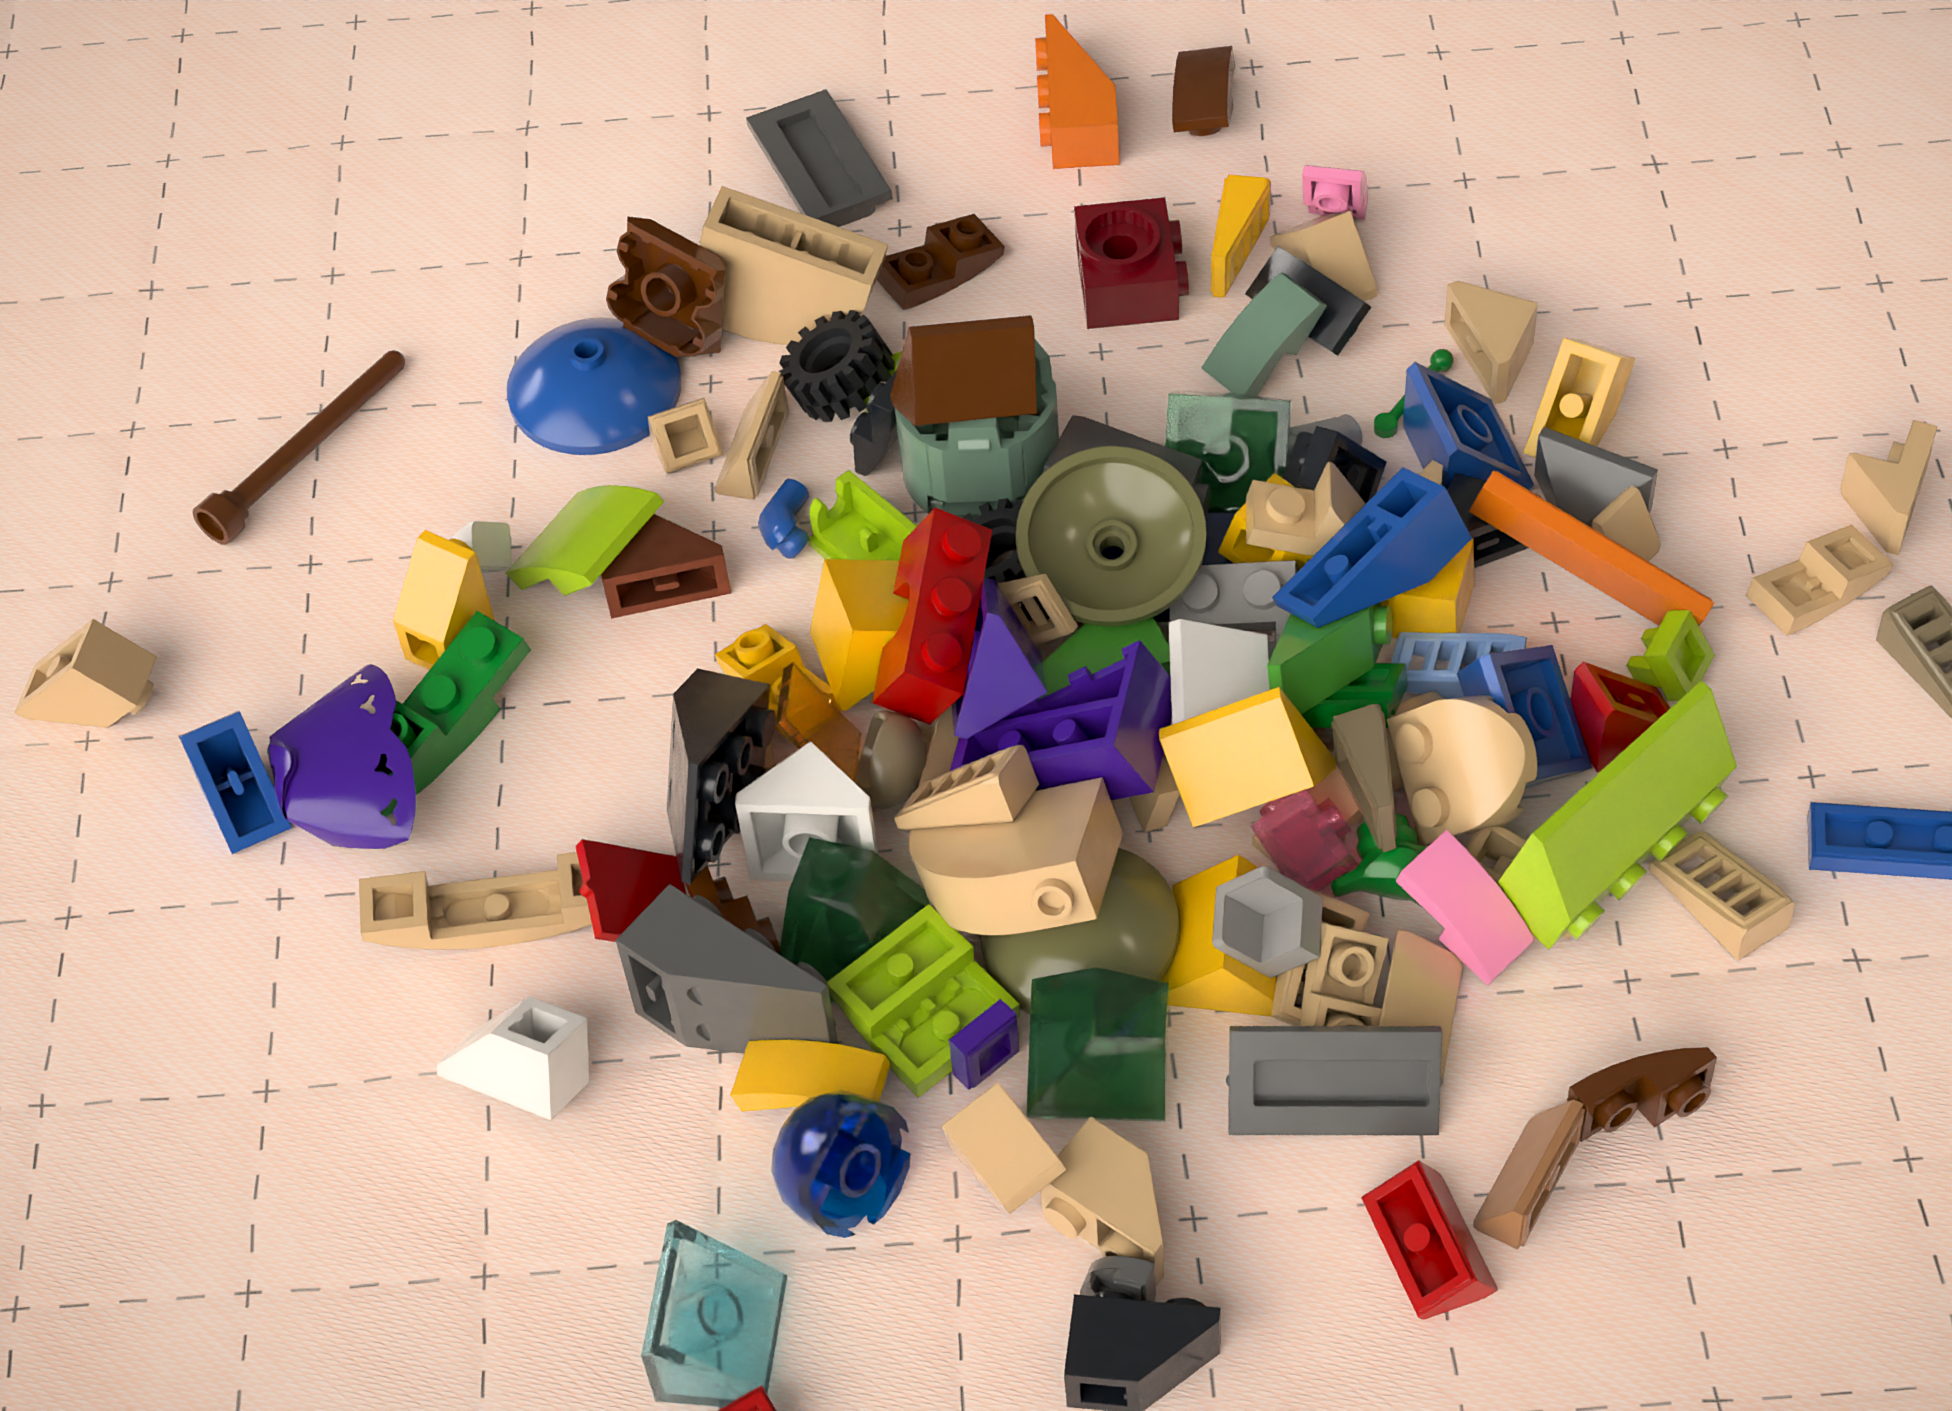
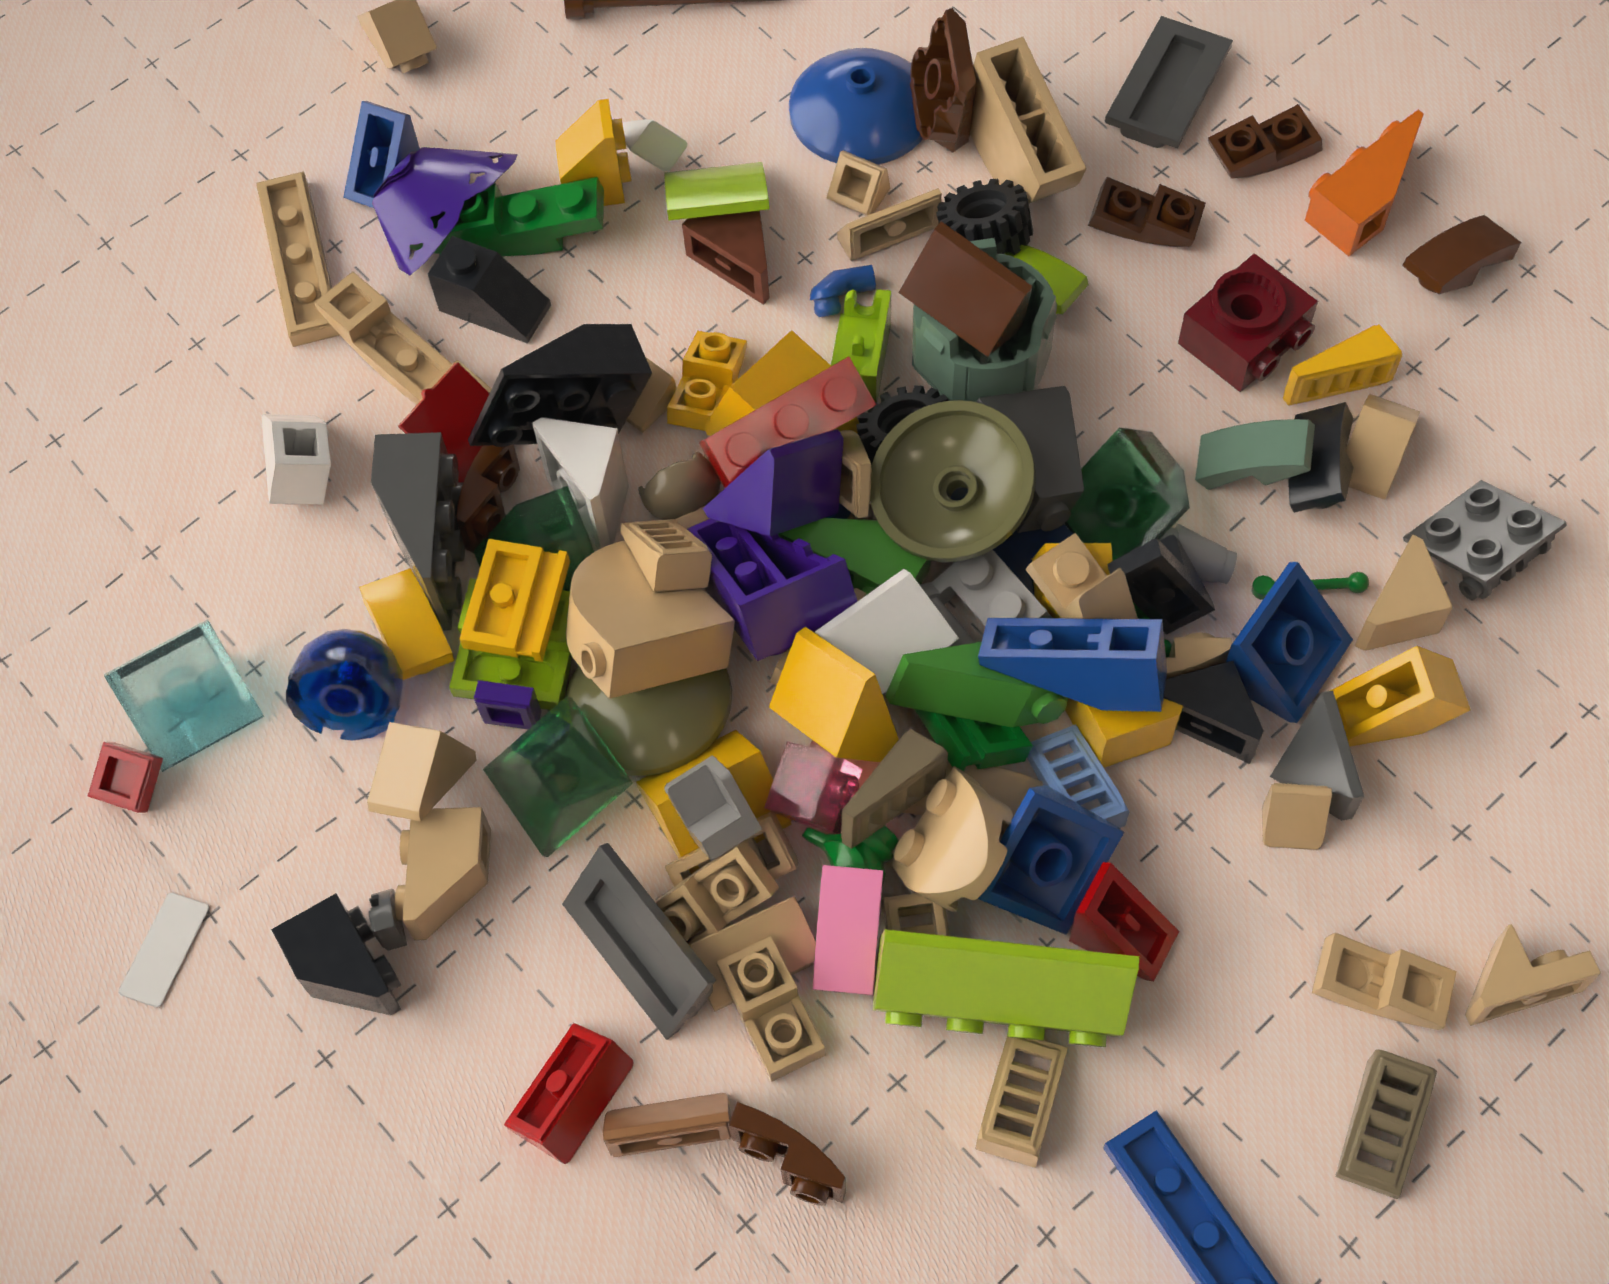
camera: 50 degrees right, 10 degrees up
clear orange piece [775,662,862,784] -> none
bright pink slope [1302,165,1368,219] -> none
orange tile [1469,471,1714,626] -> none
lime tile [1626,610,1715,701] -> none
none -> tan tile [256,171,340,347]
none -> black slope [428,236,551,344]
none -> yellow plate [459,539,570,662]
none -> tan slope [717,936,826,1082]
none -> reddish brown slope [1208,104,1323,179]
none -> dark grey hinge [1403,480,1567,600]

